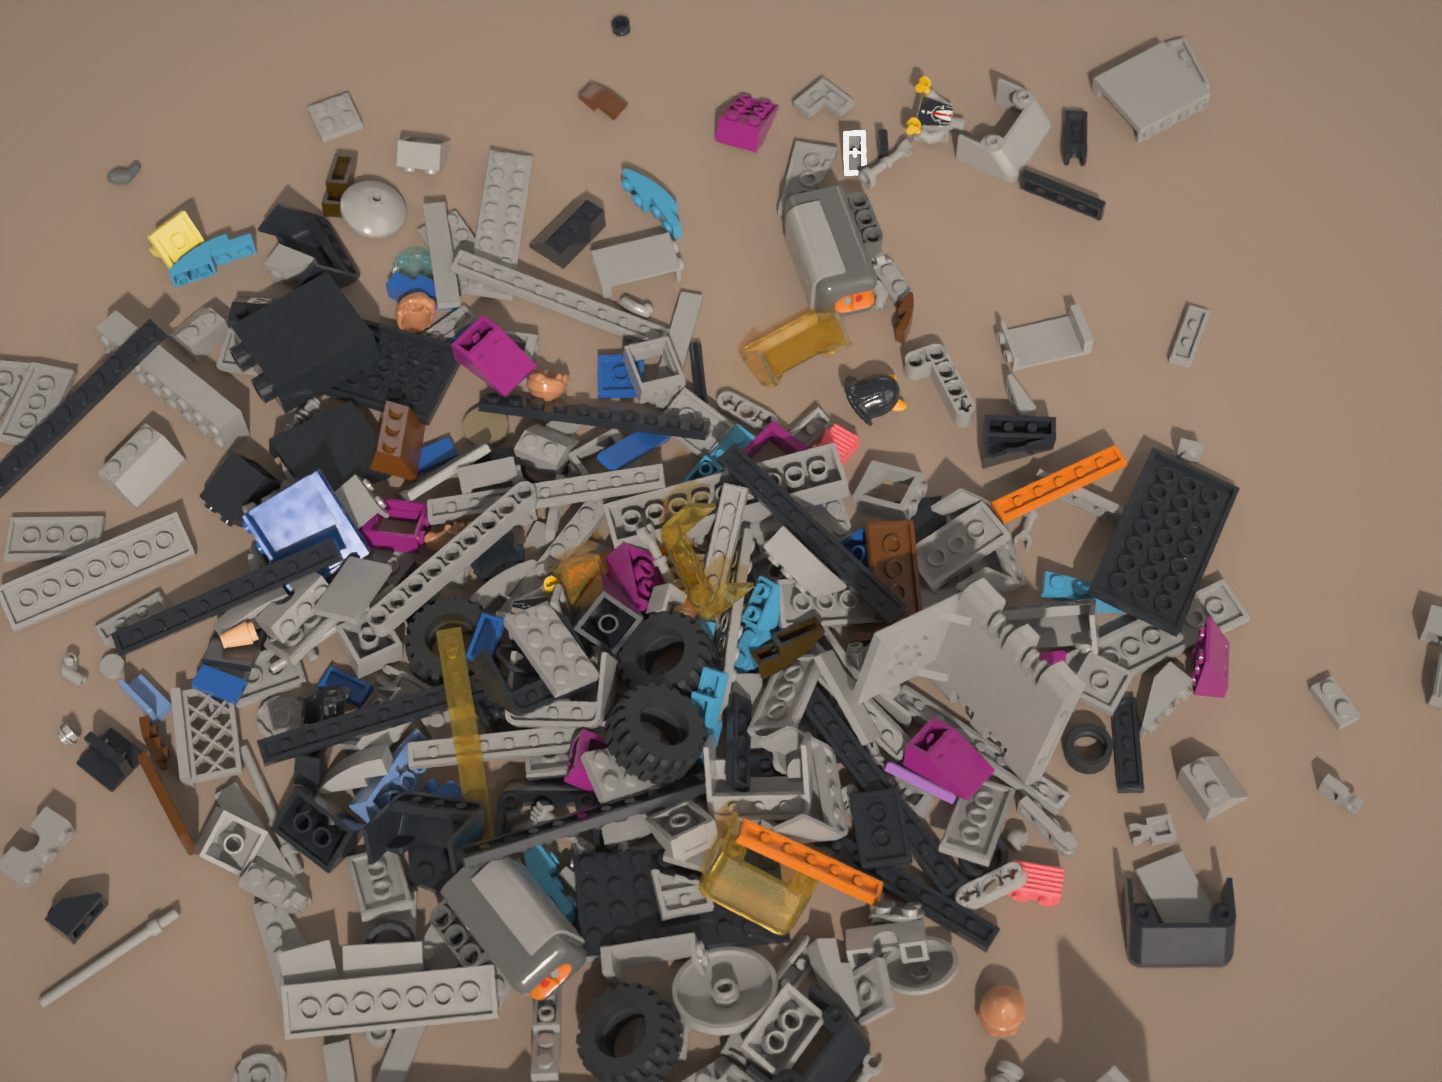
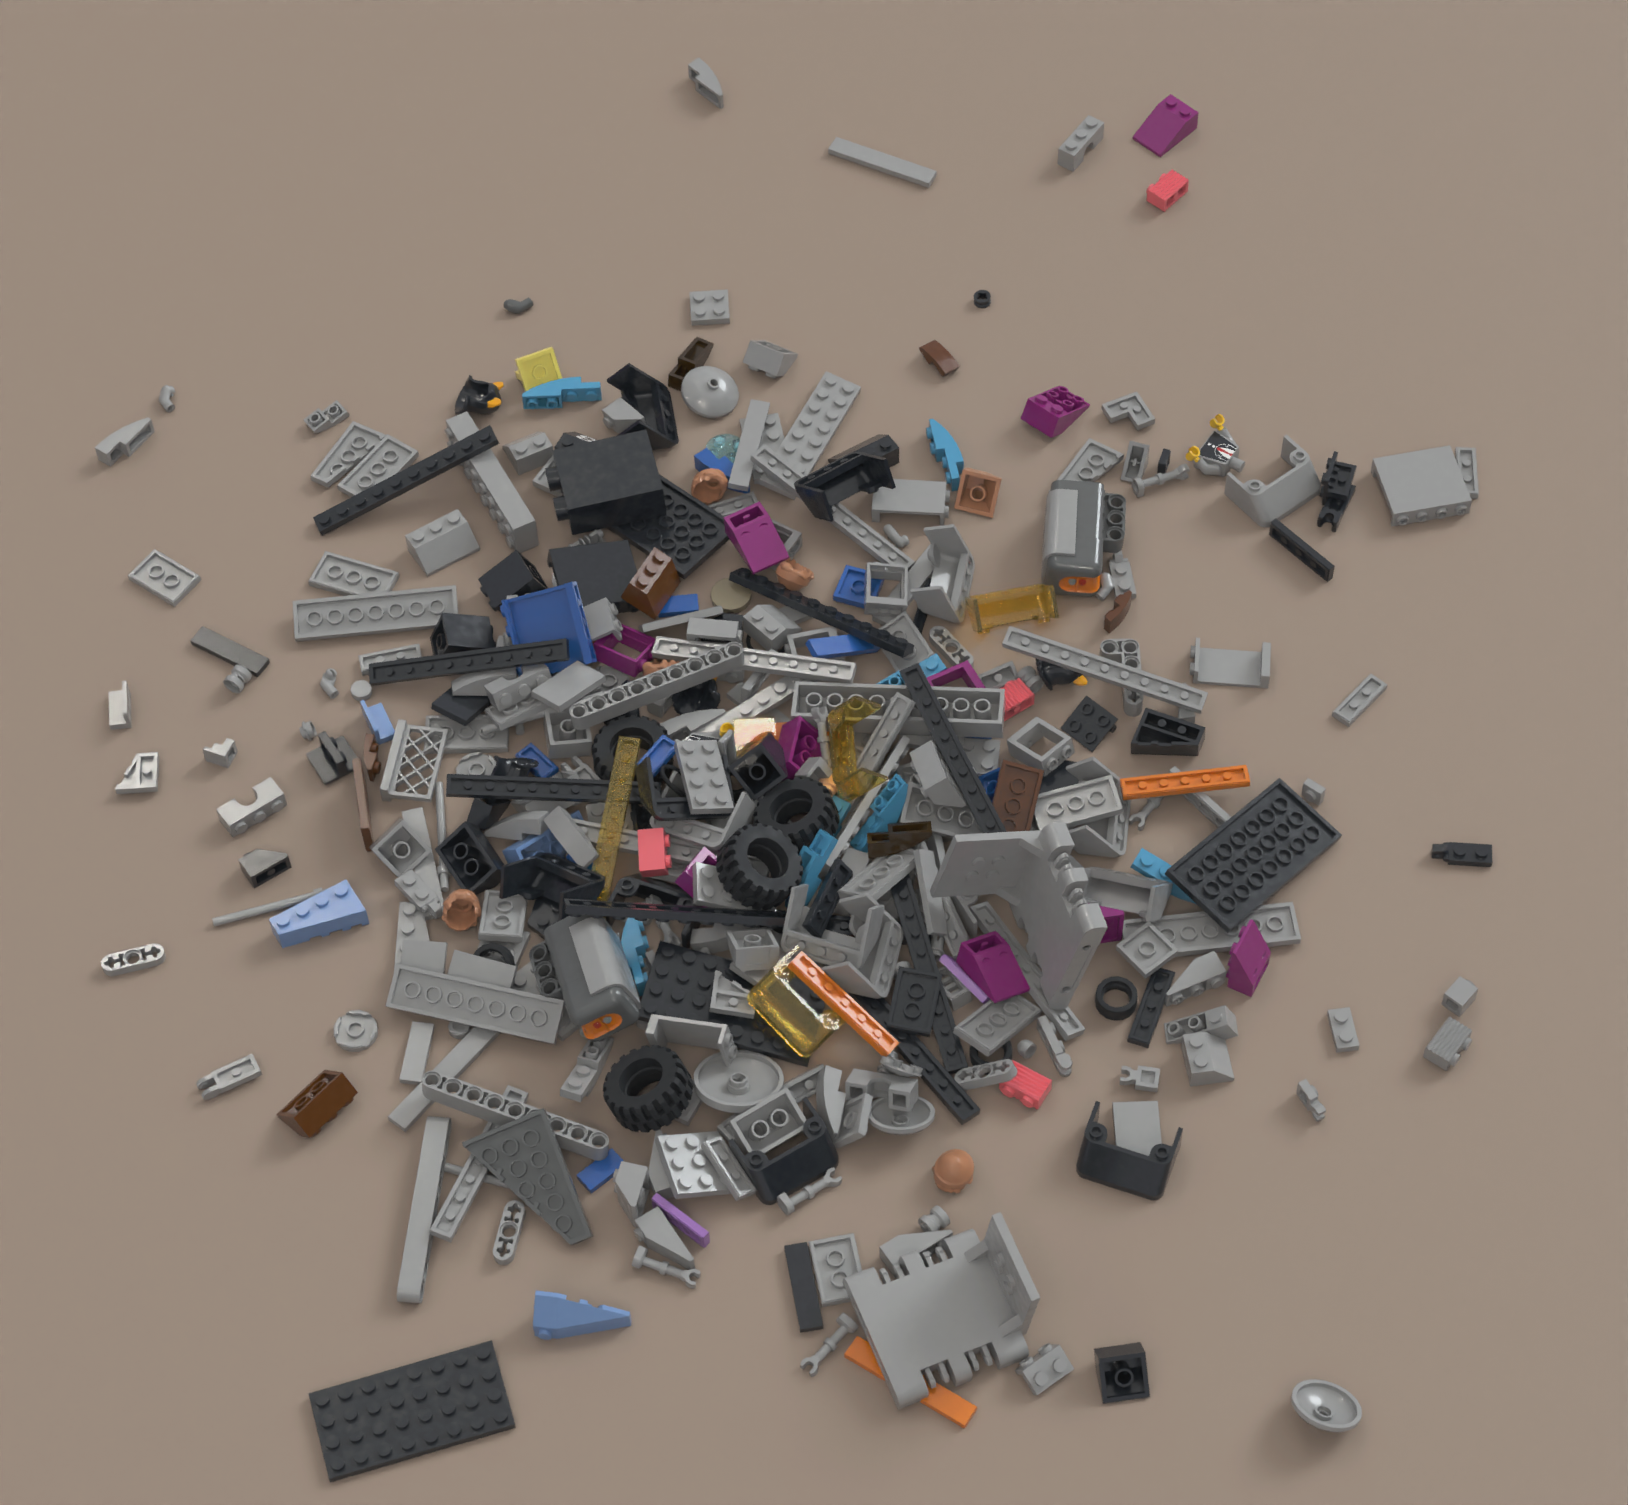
camera: 20 degrees right, 5 degrees down
blue tile [191,664,248,705] -> none
light nougat cone [220,621,259,649] -> none
none -> medium blue wedge [269,879,369,948]
none -> black slope [430,613,496,655]
none -> nougat hair [442,889,482,931]
none -> black hair [454,375,504,416]
none -> light grey slope [543,805,599,868]
none -> coral brick [637,827,672,877]
none -> black windscreen [794,452,896,522]
none -> light grey windscreen [910,524,975,623]
none -> nougat slope [954,468,1002,518]
none -> light grey plate [1002,626,1208,714]
none -> light grey wheel [1016,666,1044,694]
none -> black hinge [1061,695,1118,752]
none -> light grey slope [1164,1005,1238,1044]
none -> black bracket [1319,451,1357,505]
none -> black hinge [1431,842,1493,867]

